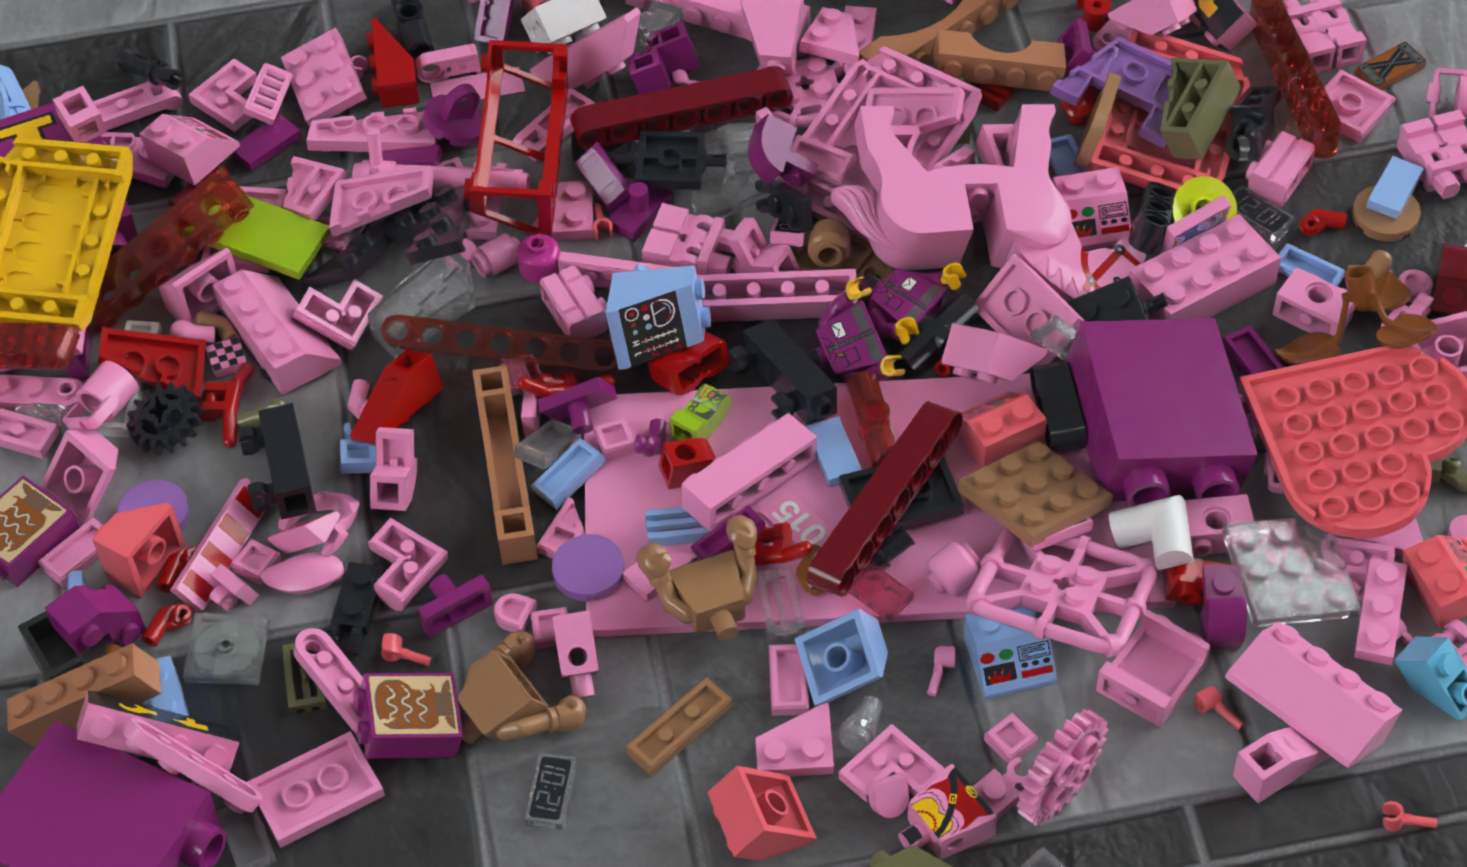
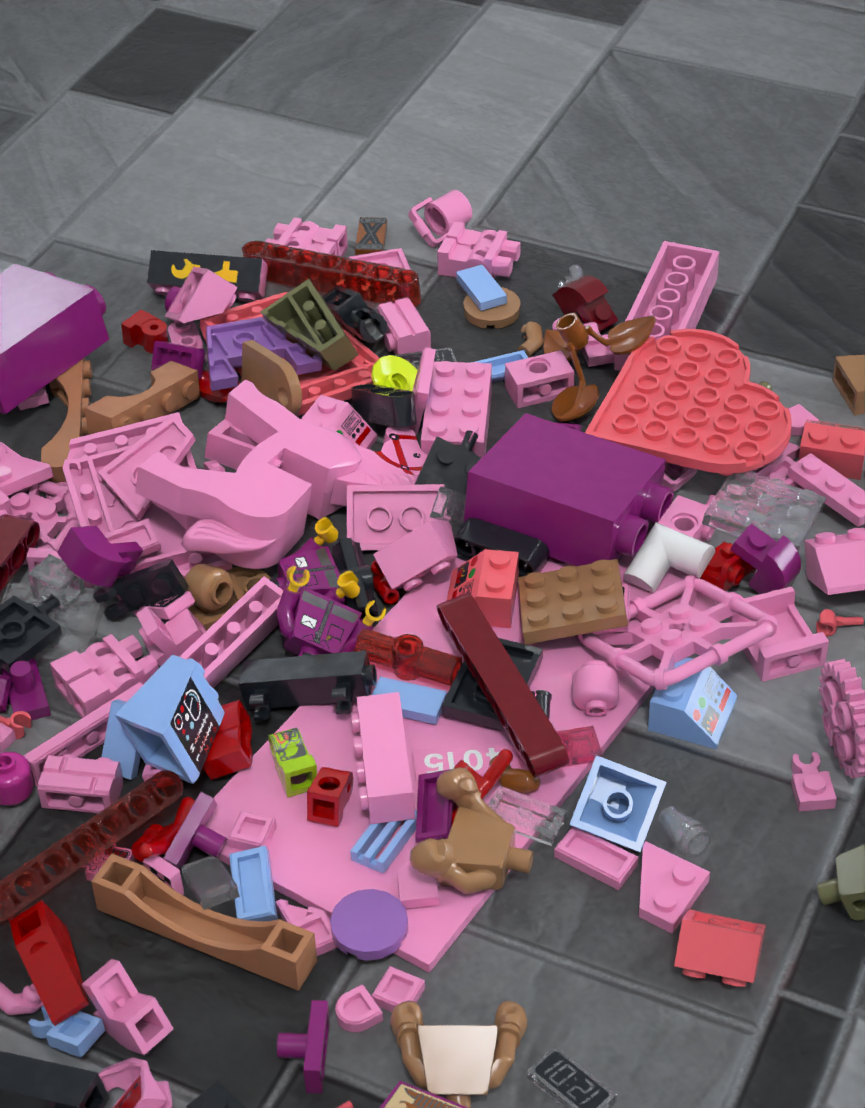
camera: 55 degrees left, 10 degrees down
bright pink brick [368,518,448,611] -> none
bright pink torso [552,610,599,698] -> none
medium nougat tile [625,677,733,776] -> none
magenta arm [633,418,667,457] -> none
bright pink plate [839,724,945,802] -> none
bright pink tile [867,773,909,818] -> none
torso [898,764,997,859] -> none
bright pink hand [927,646,955,696] -> none
bright pink tile [984,712,1038,763] -> none
red arm [1299,209,1347,236] -> none

